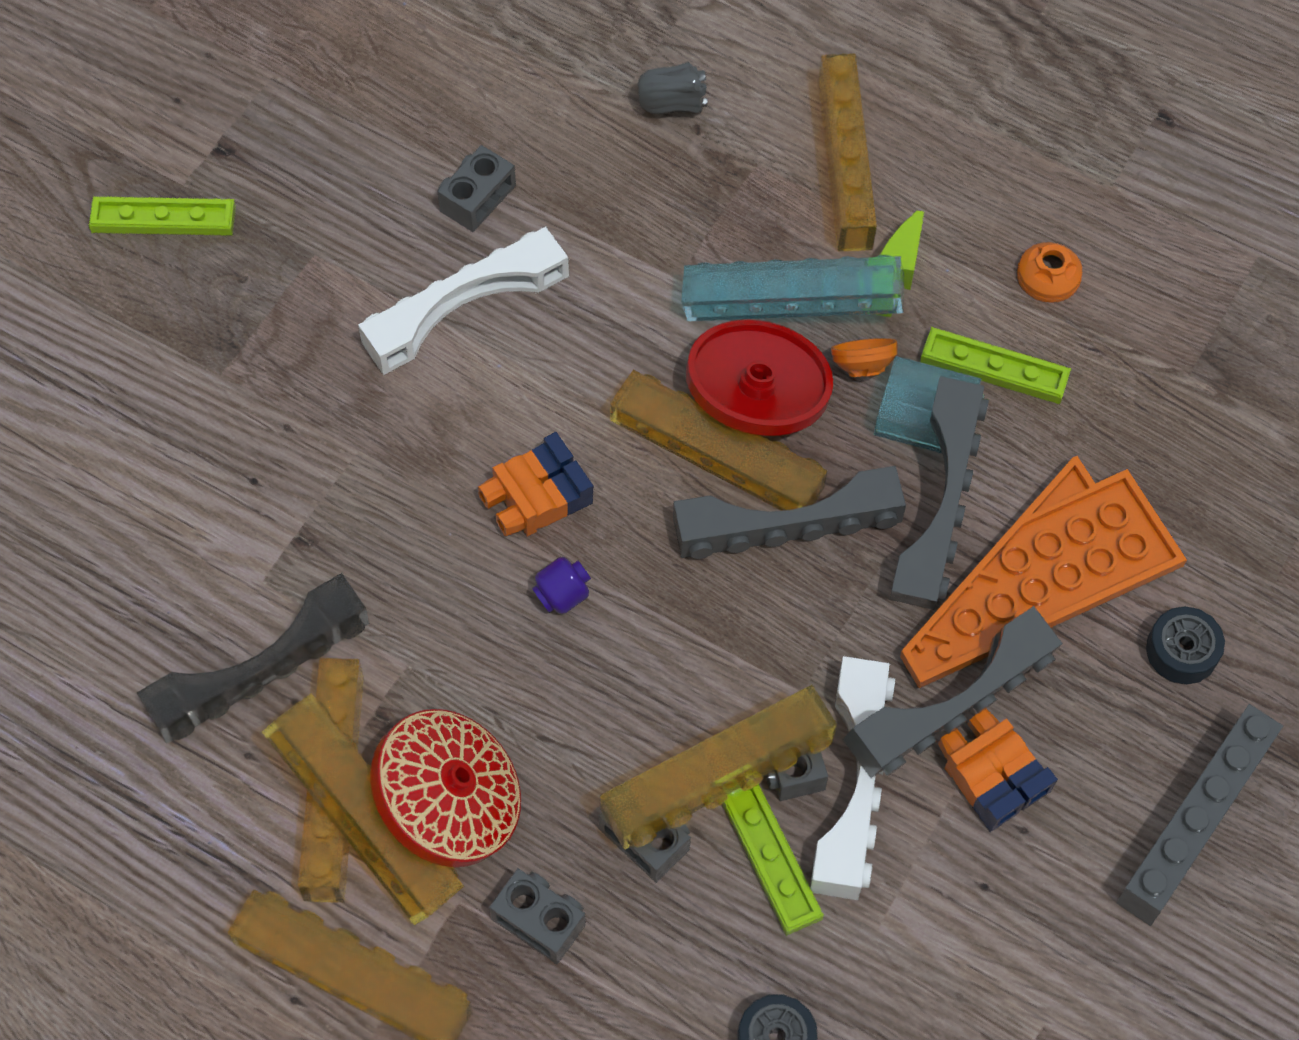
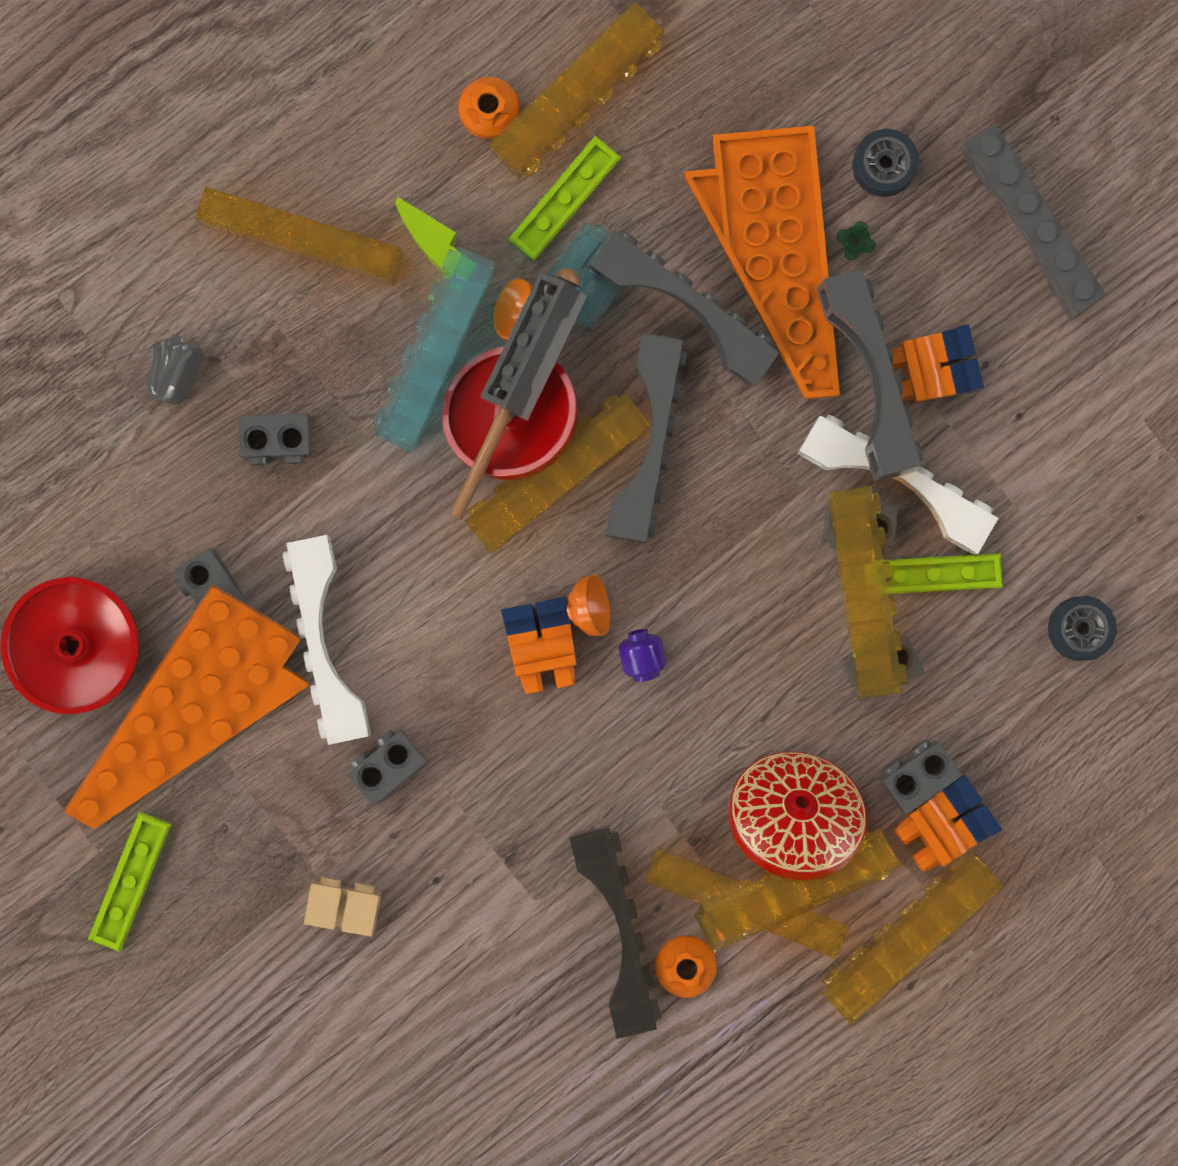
camera: 65 degrees left, 25 degrees up
none -> red dish [1,577,140,714]
none -> orange wing [65,584,309,829]
none -> dark grey brick [239,413,313,465]
none -> tan piece [304,876,382,937]
none -> dark grey brick [347,730,428,807]
none -> dark grey piece [450,268,587,520]
none -> clear yellow brick [489,2,664,180]
none -> orange piece [567,574,611,636]
none -> orange piece [655,935,717,998]
none -> clear green plate [836,221,876,261]
none -> orange hips [893,774,1002,872]

